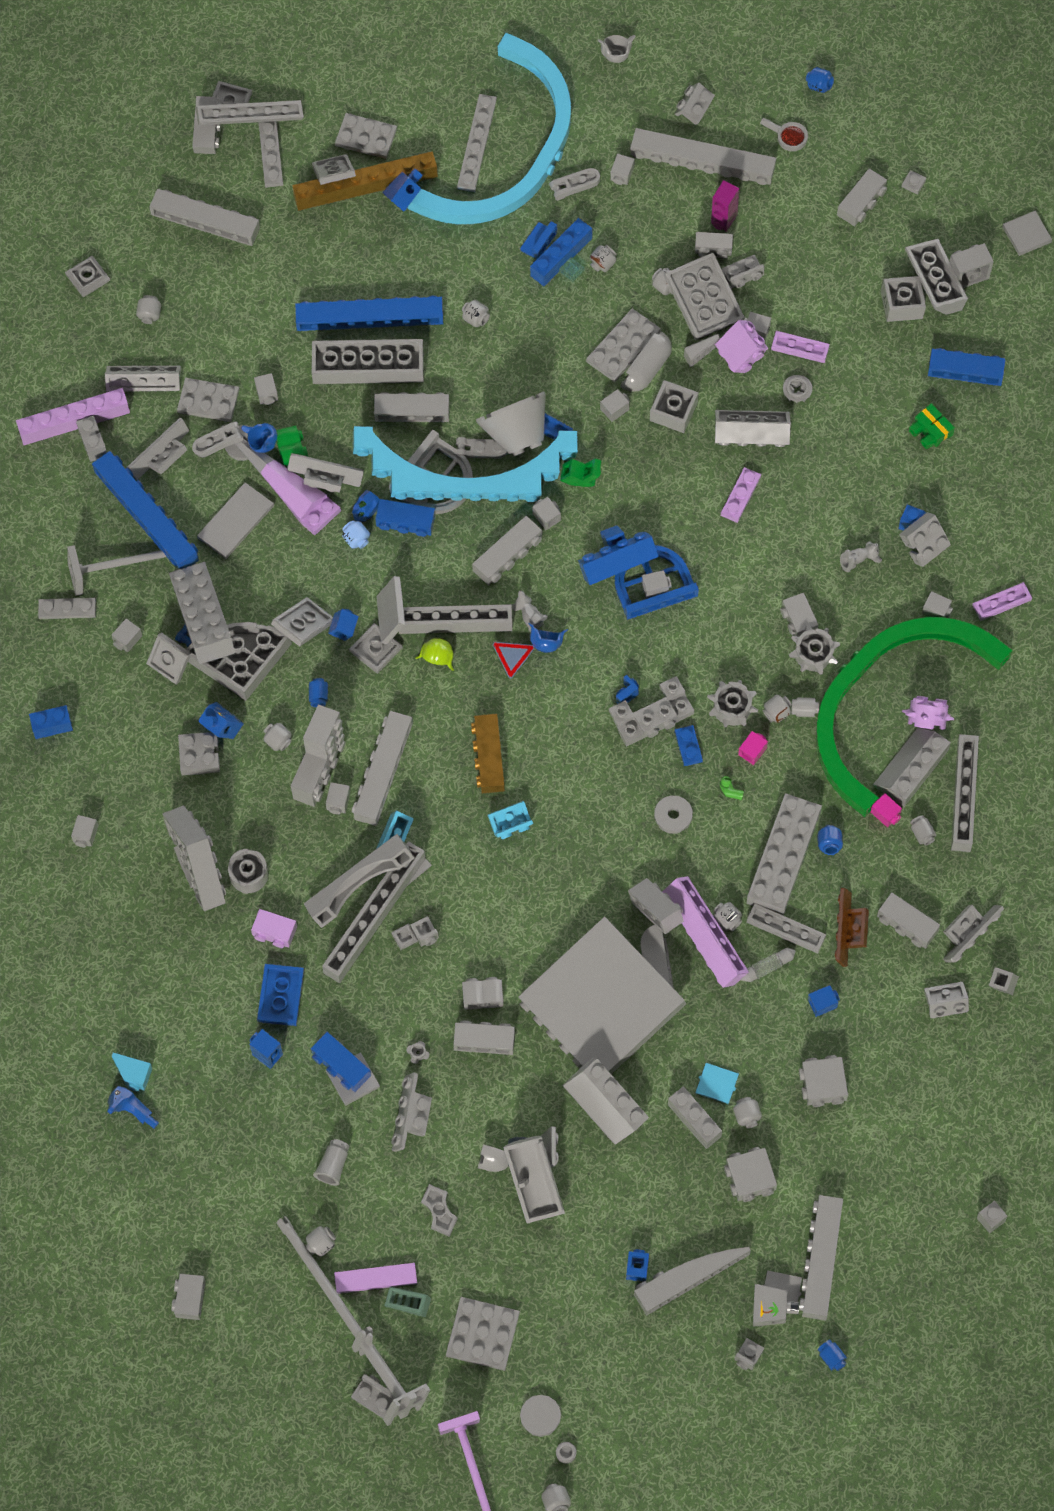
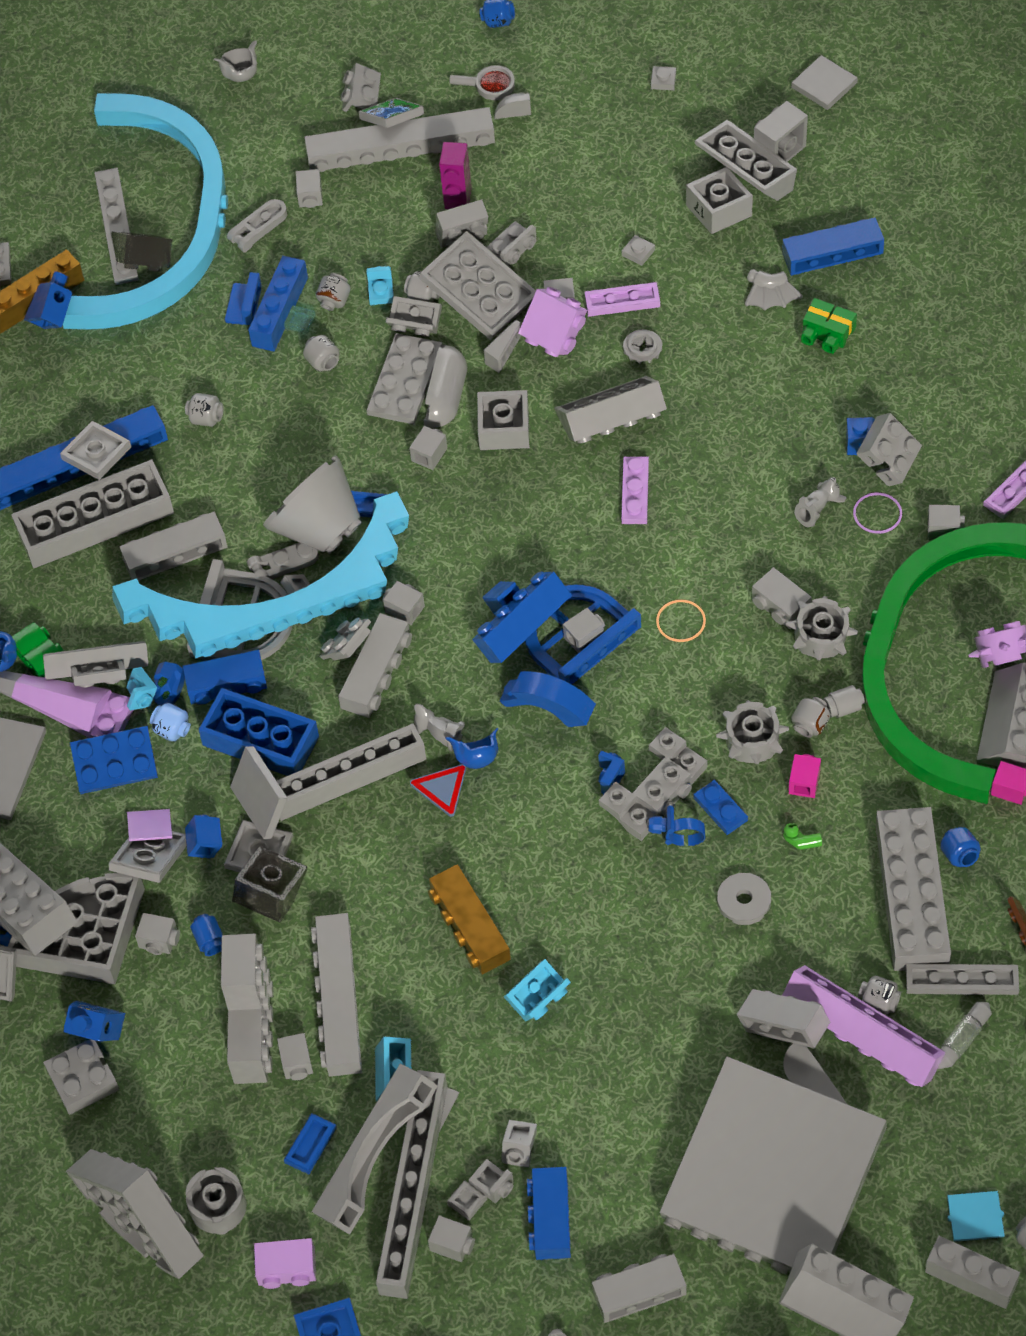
camera: 20 degrees left, 10 degrees down
light grey head [264,723,292,751] -> none
lime hair [415,638,454,671] -> none
light grey brick [462,977,503,1010] -> none
green brick [560,458,601,487] -> none
light grey brick [837,169,887,227] -> none
none -> light grey plate [60,421,131,480]
none -> blue plate [70,726,158,794]
none -> clear smoke slope [111,231,172,271]
none -> medium azure bracket [126,667,157,711]
none -> lavender window [127,809,172,841]
none -> light grey brick [135,913,180,955]
none -> blue brick [199,688,319,776]
none -> clear smoke slope [232,846,307,922]
none -> light grey plate [280,574,310,595]
none -> blue tile [284,1113,337,1175]
none -> light grey head [303,335,340,371]
none -> light grey piece [320,618,371,661]
none -> tile [359,98,424,128]
none -> medium azure bracket [367,266,394,305]
none -> light grey bracket [386,296,442,337]
none -> light grey brick [428,1216,475,1262]
none -> light grey brick [494,92,531,119]
none -> blue arch [500,671,596,727]
none -> light grey bracket [502,1120,537,1167]
none -> blue brick [527,1167,571,1260]
none -> light grey plate [622,235,655,266]
none -> blue piece [648,805,705,846]
none -> light nougat piece [656,600,706,642]
none -> light grey arm [745,269,803,310]
none -> lavender piece [853,493,902,533]

